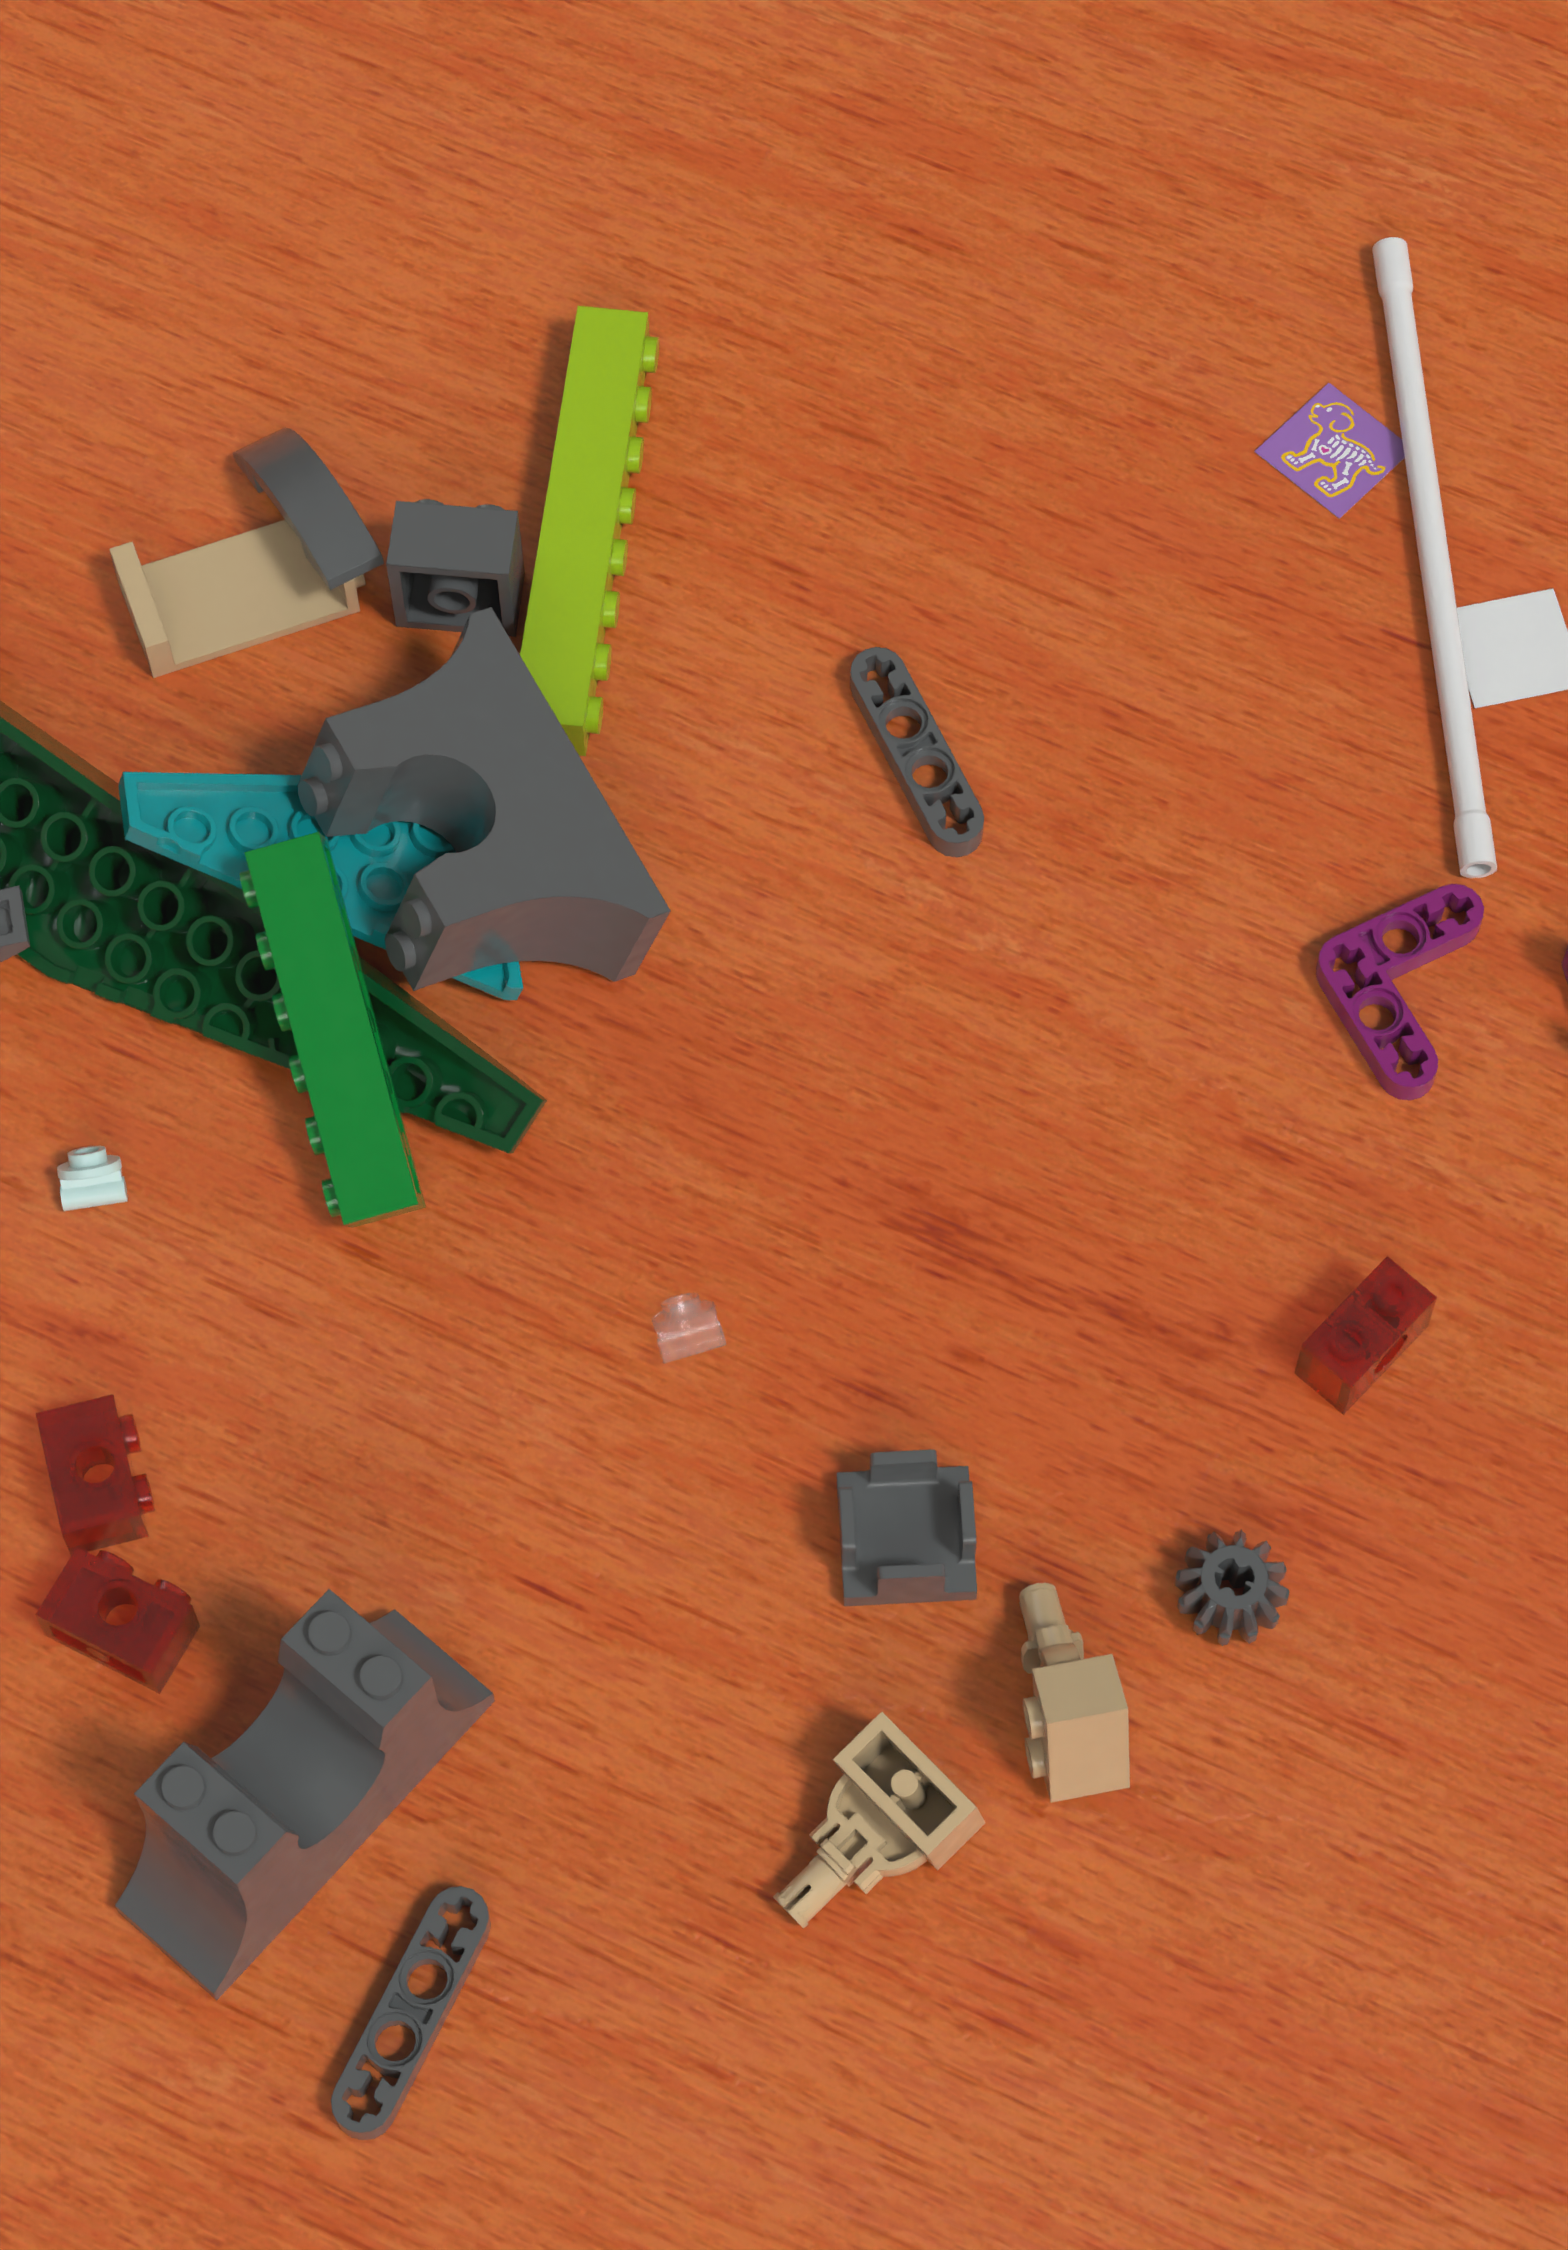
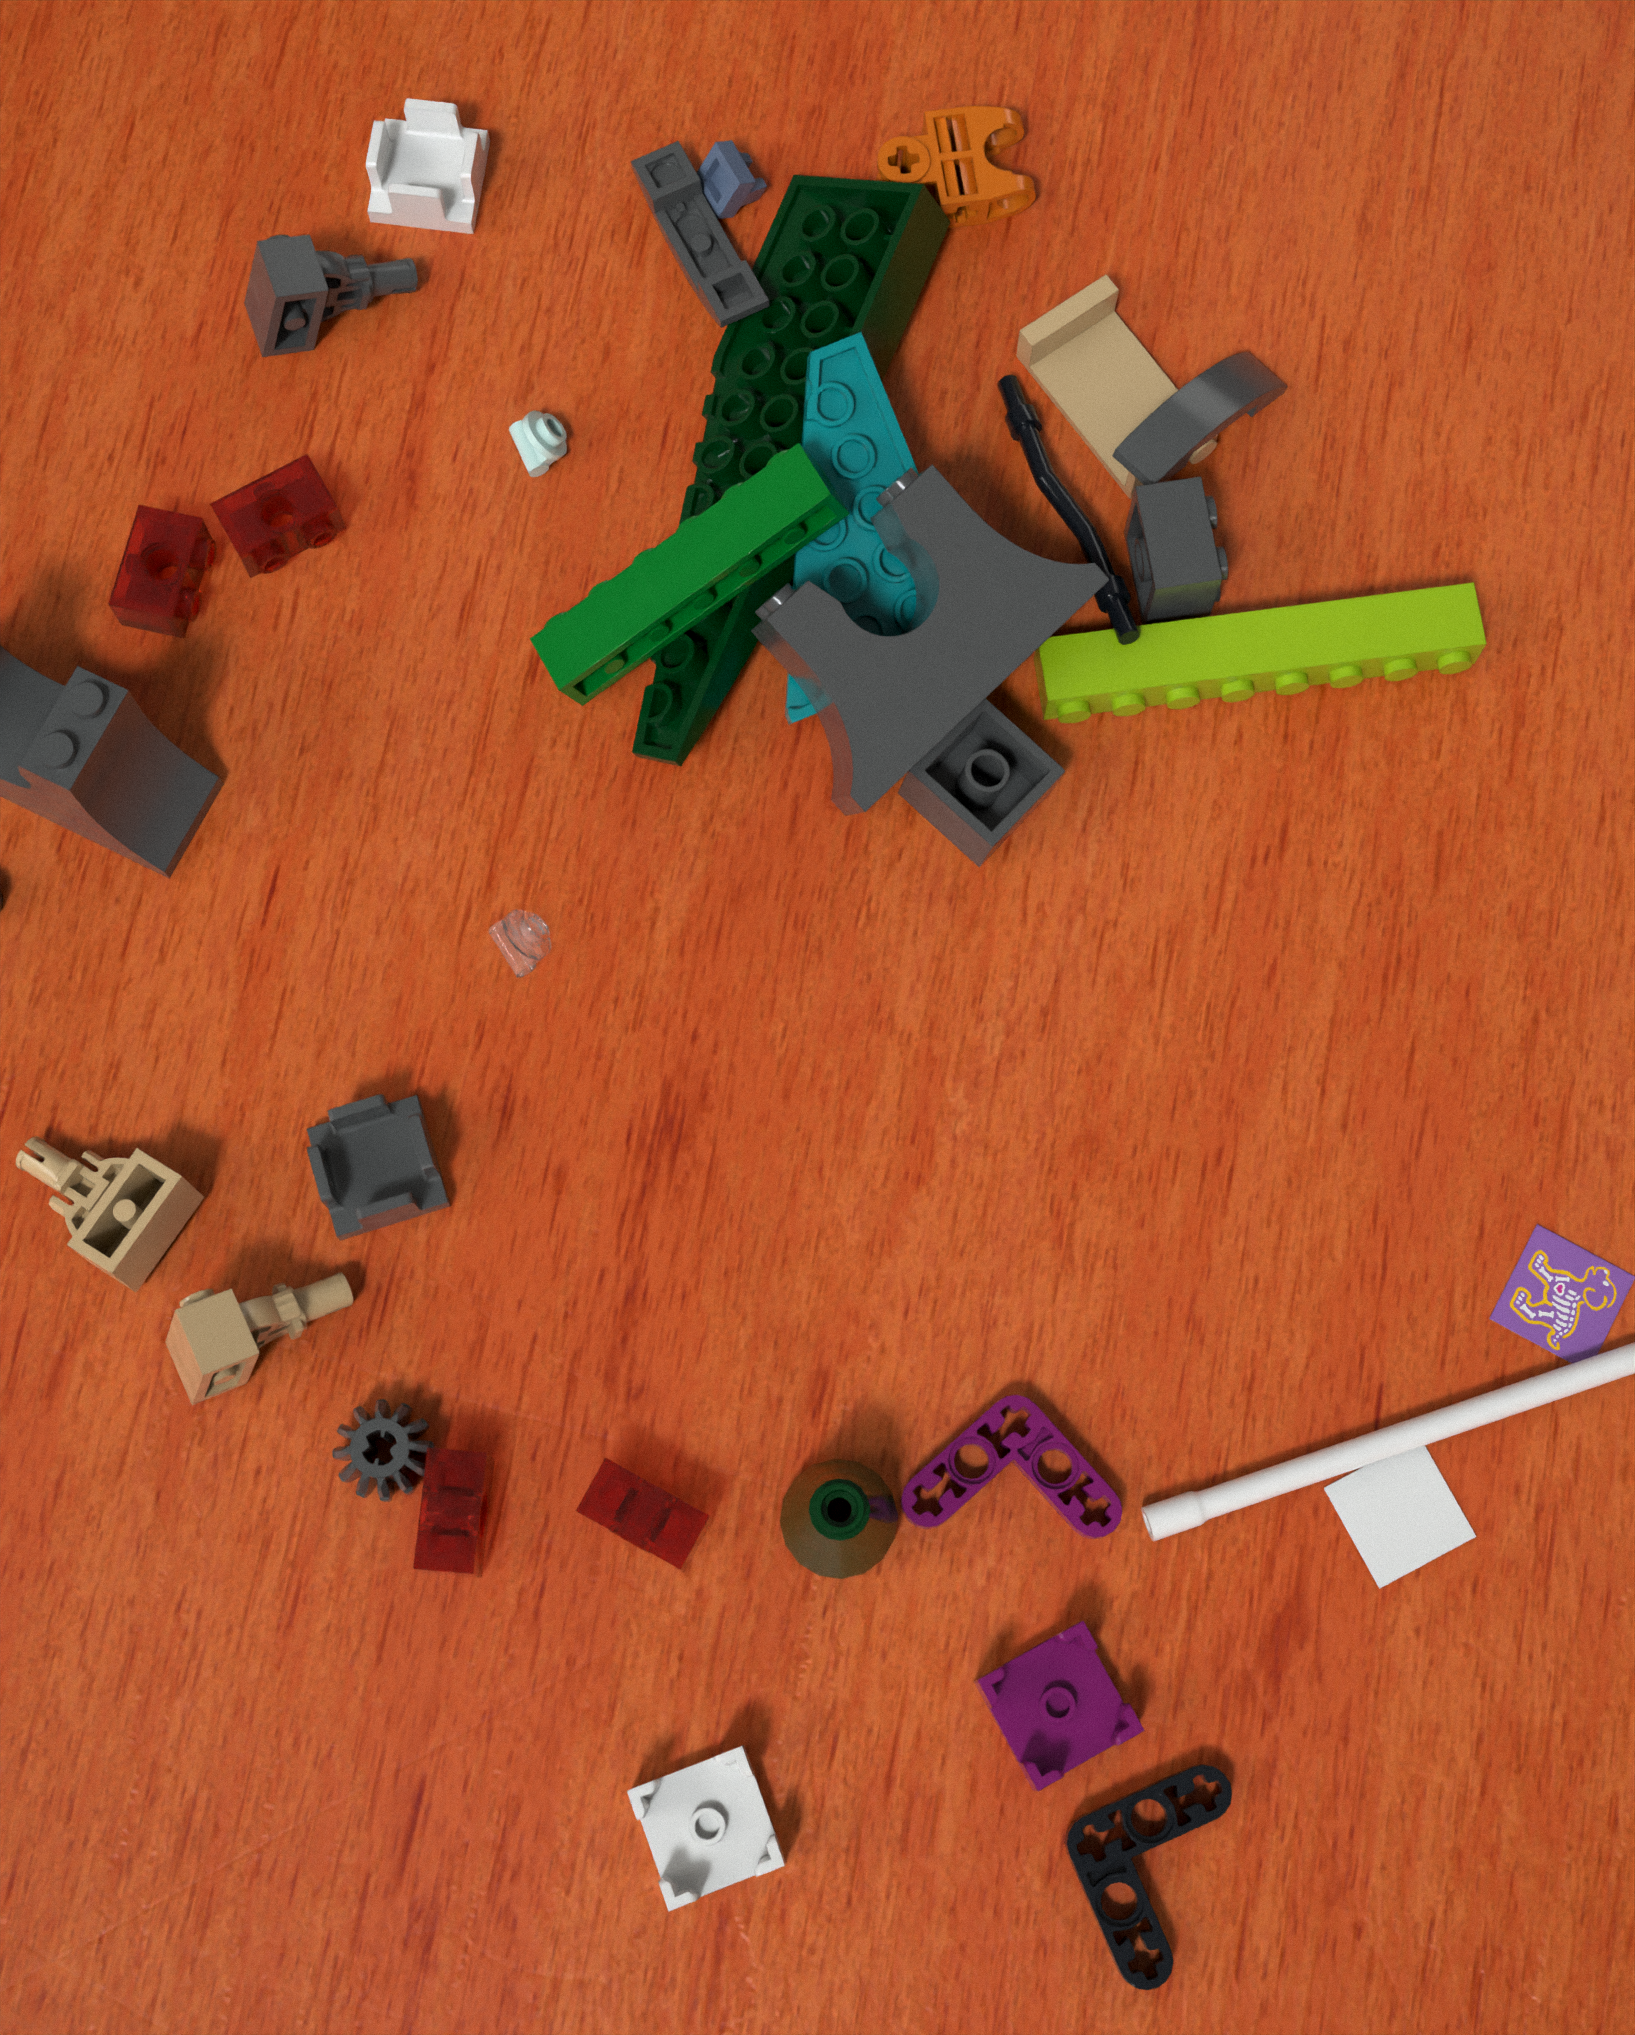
camera: 75 degrees right, 10 degrees up
dark grey beam [850,647,984,857] -> none
none -> clear red brick [413,1447,495,1578]
none -> cone [780,1459,898,1579]
none -> dark grey brick [897,698,1065,867]
none -> black bar [997,375,1140,645]

